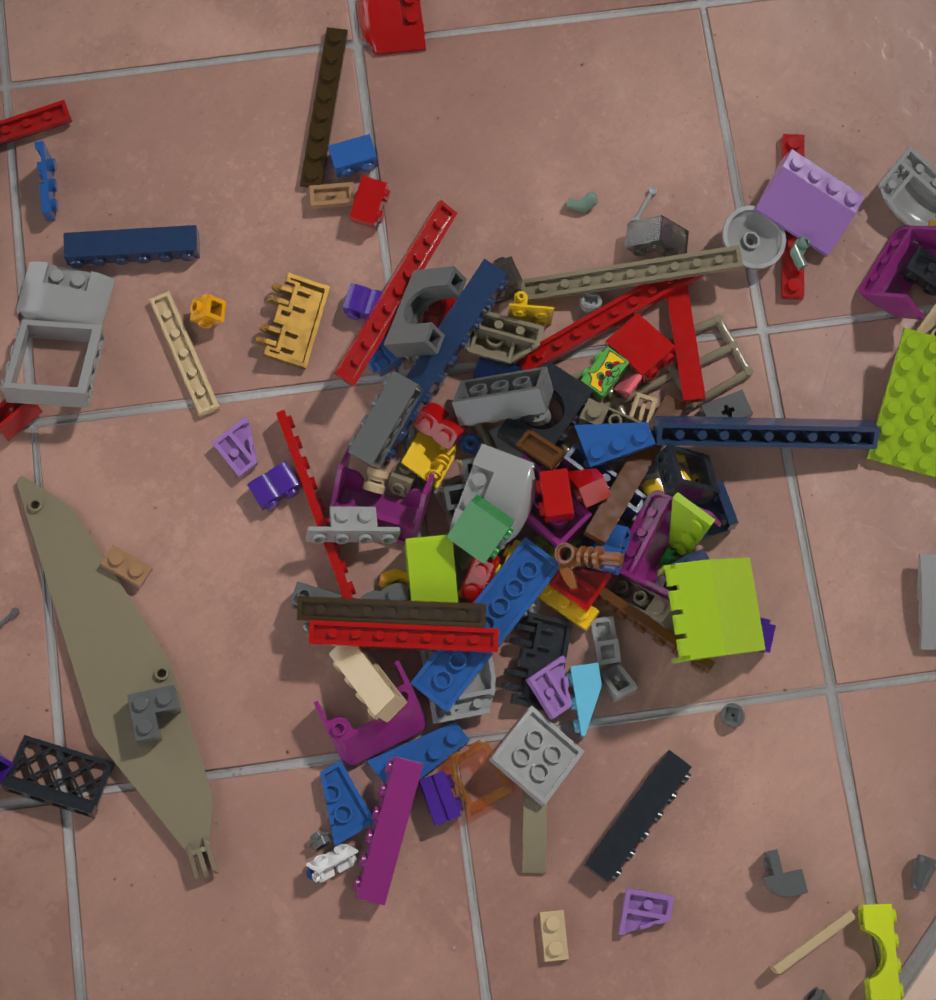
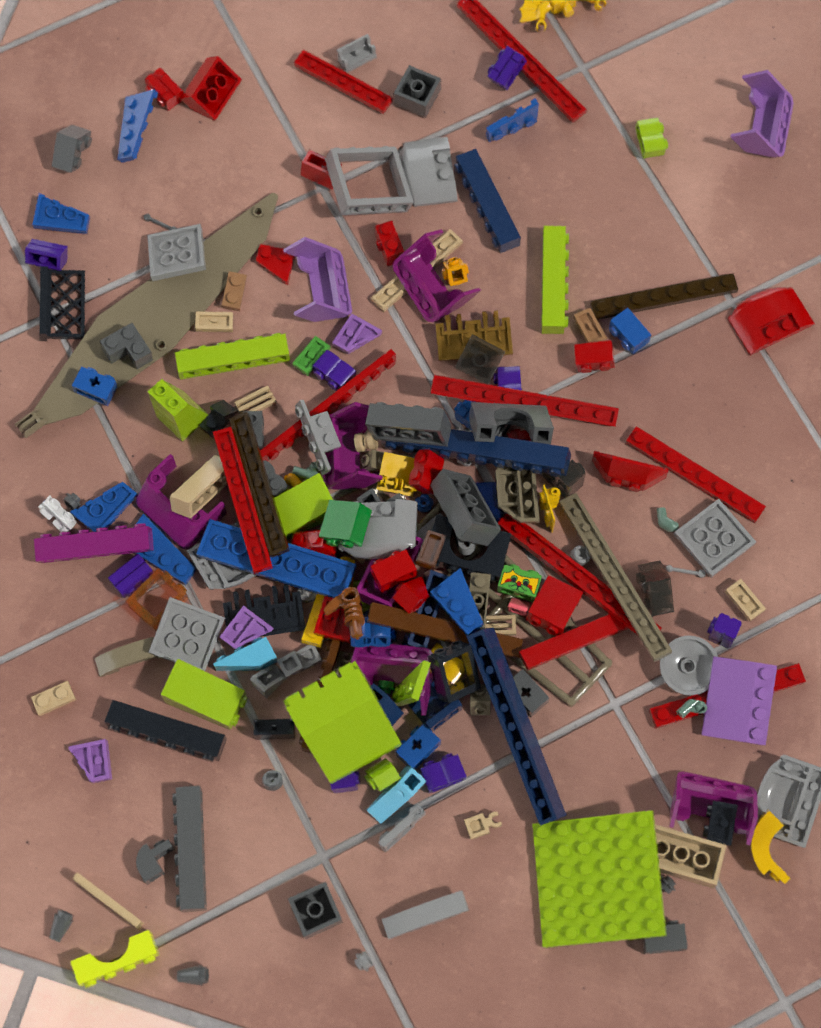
camera: 75 degrees right, 5 degrees down
none -> blue brick [72,366,118,406]
none -> light grey plate [147,224,206,281]
none -> lime slope [148,379,208,442]
none -> lime slope [161,659,248,730]
none -> dark grey brick [173,786,207,912]
none -> lime brick [175,333,290,380]
none -> tan plate [195,312,233,332]
none -> black slope [199,399,238,439]
none -> tan tile [235,386,277,414]
none -> black hinge [253,718,295,740]
none -> red wing [256,244,295,285]
none -> medium lavender windscreen [284,237,352,322]
none -> dark grey brick [288,882,343,940]
none -> sand green arm [292,462,320,479]
none -> bright green plate [293,336,330,376]
none -> lime brick [364,758,401,792]
none -> medium azure slope [367,765,426,824]
none -> red brick [375,220,404,267]
none -> light grey hinge [378,804,426,852]
none -> magenta windscreen [393,229,481,322]
none -> blue brick [396,724,441,770]
none -> dark purple brick [420,753,467,794]
none -> clear smoke brick [454,334,505,384]
none -> tan plate [464,812,502,840]
none -> dark tan bracket [470,684,490,715]
none -> lime brick [541,226,569,334]
none -> red wedge [592,451,669,492]
none -> red plate [626,426,766,523]
none -> lime brick [635,117,668,159]
none -> light grey plate [674,499,756,578]
none -> dark purple brick [707,613,742,649]
none -> tan plate [725,579,766,622]

